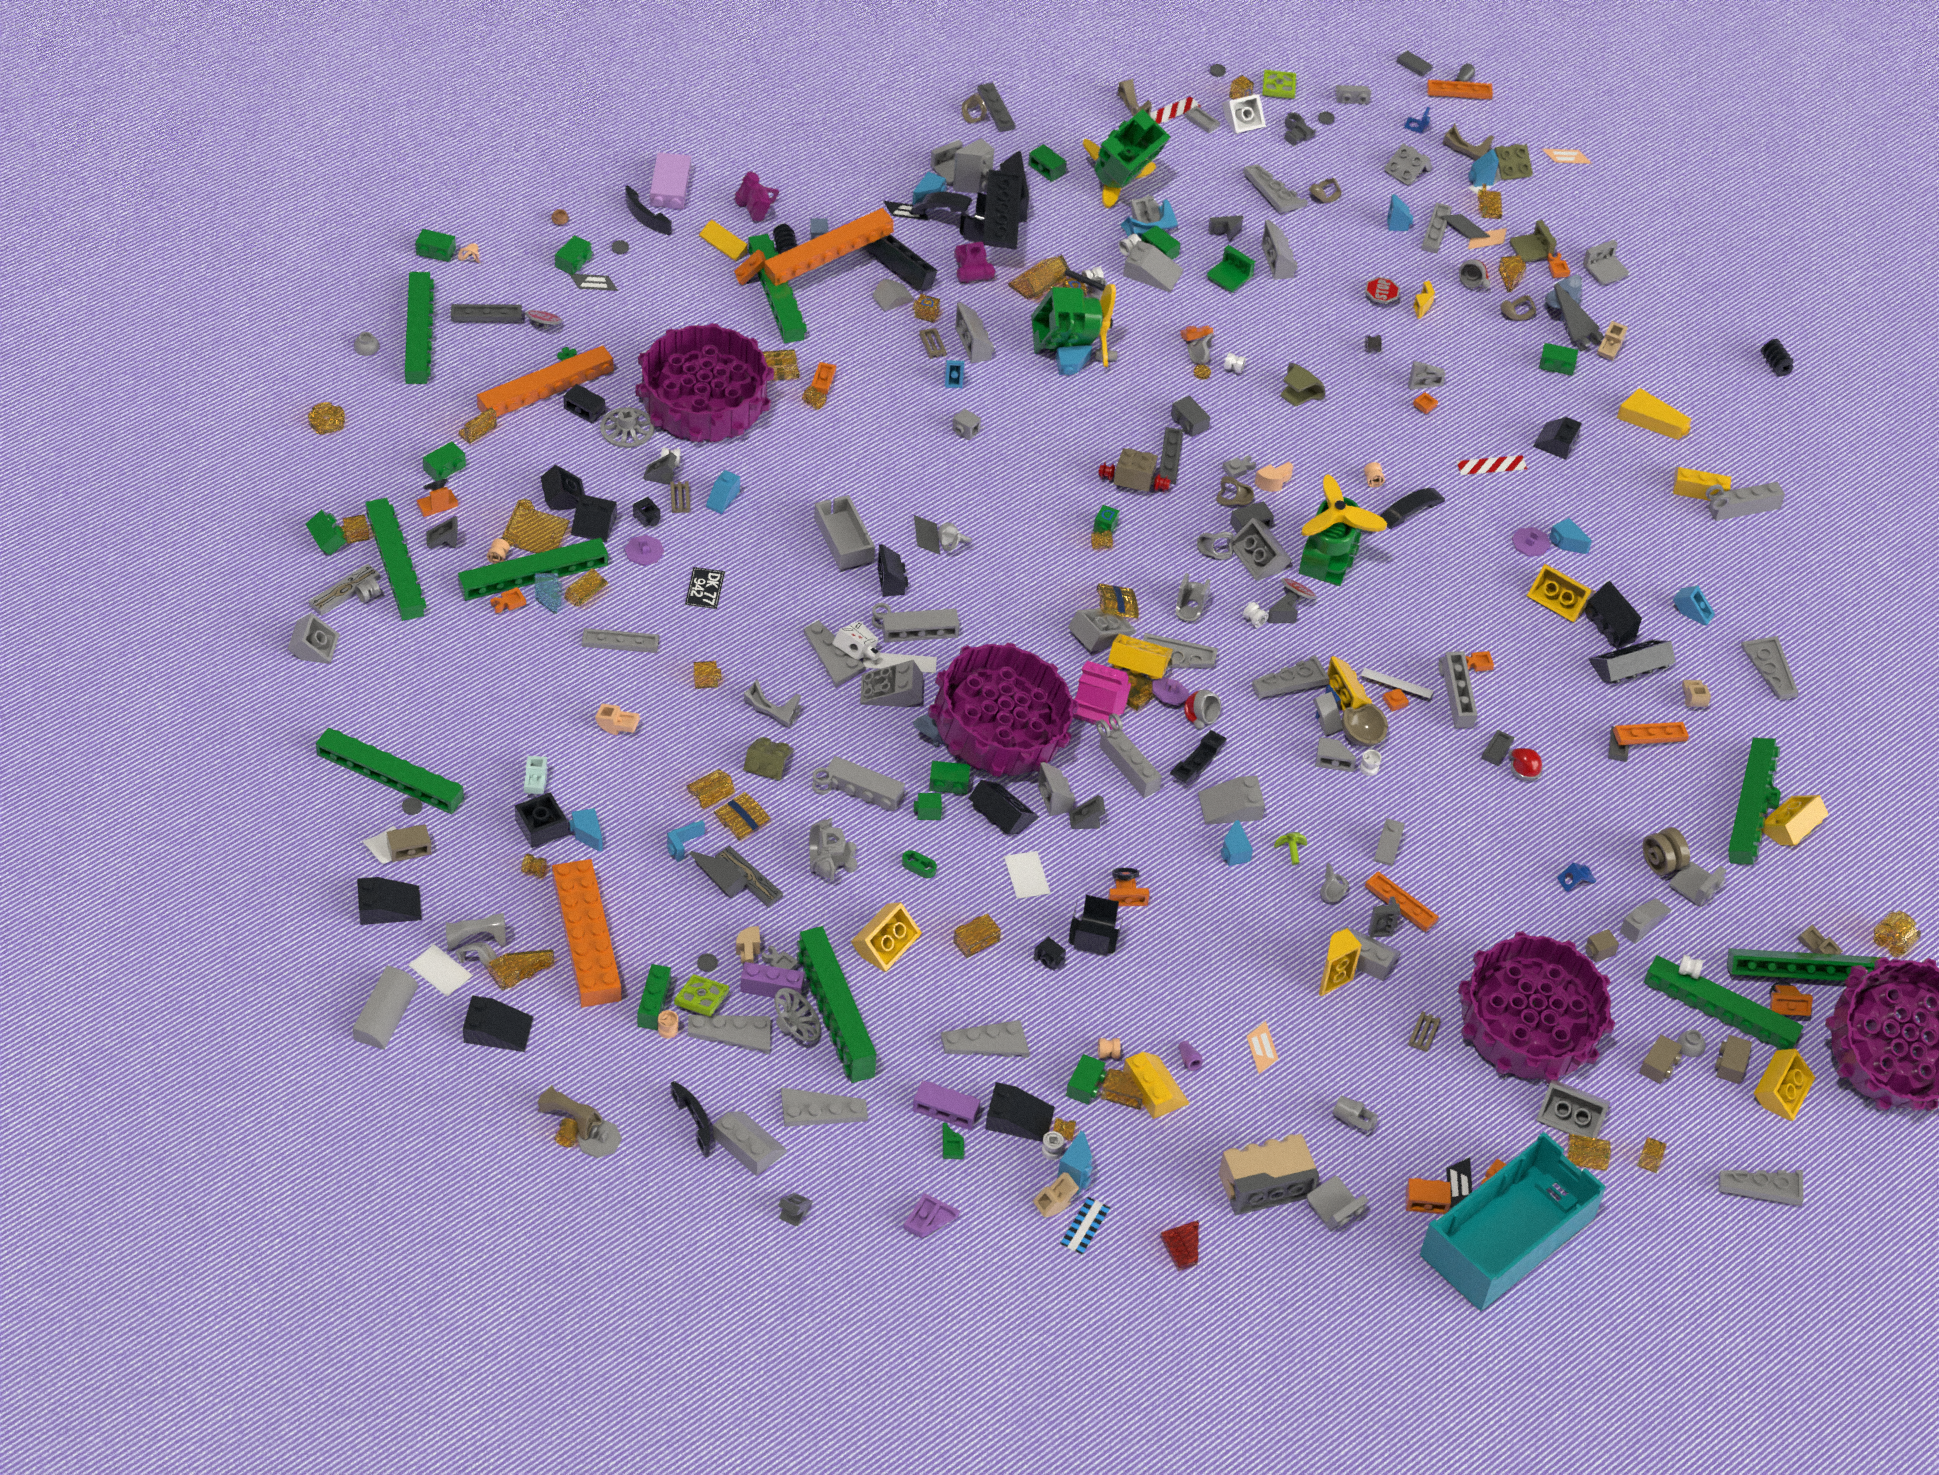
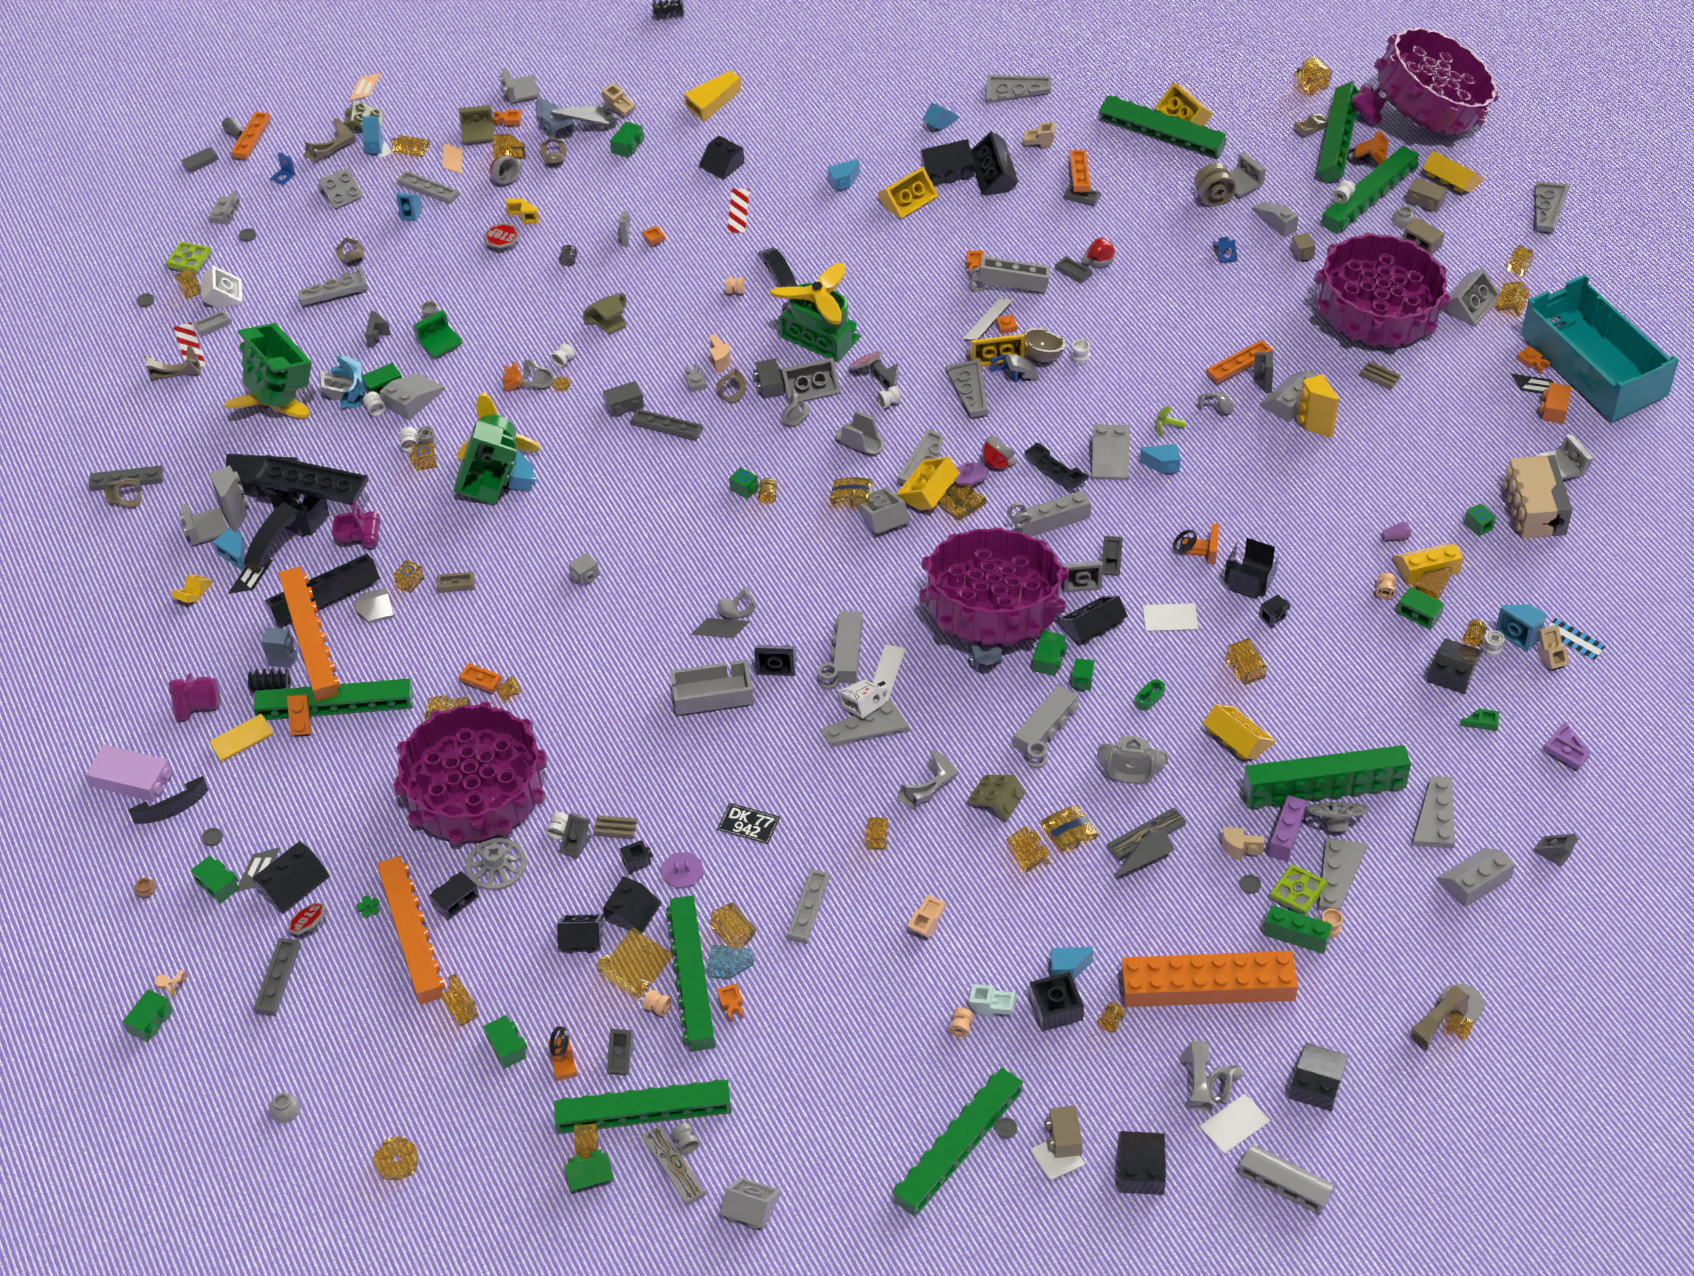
camera: 70 degrees left, 0 degrees up
green brick [405,272,434,384] -> none
clear yellow slope [489,949,554,991] -> none
dark azure bracket [667,820,705,862] -> none
black slope [671,1081,710,1158] -> none
dark azure slope [706,470,740,514] -> none
light grey plate [762,946,799,970] -> none
light grey slope [860,660,923,707] -> none
medium lavender brick [913,1080,981,1131] -> none
light grey wing [940,1020,1030,1058] -> none
dark azure slope [944,360,964,388] -> none
light grey slope [955,302,994,363] -> none
clear yellow slope [1007,254,1070,299] -> none
green brick [1028,144,1067,182] -> none
black bar [1064,269,1106,292] -> none
dark pink slope [1073,661,1131,730] -> none
dark tan brick [1098,448,1171,493] -> none
clear red wing [1160,1220,1199,1271] -> none
light nougat sticker [1247,1021,1278,1074] -> none
light grey slope [1261,220,1297,280] -> none
dark grey piece [1284,112,1316,146] -> none
light grey slope [1315,737,1356,772] -> none
light grey piece [1332,1095,1378,1131] -> none
light grey slope [1374,818,1405,866] -> none
dark grey sticker [1442,214,1491,238] -> none
medium lavender piece [1512,527,1550,557] -> none
yellow slope [1673,467,1731,501] -> none
light grey hinge [1706,482,1785,521] -> none
none -> yellow slope [171,574,213,603]
none -> black slope [252,841,330,914]
none -> light grey wheel [421,301,438,319]
none -> light nougat wheel [948,1007,974,1038]
none -> green brick [1464,503,1496,537]

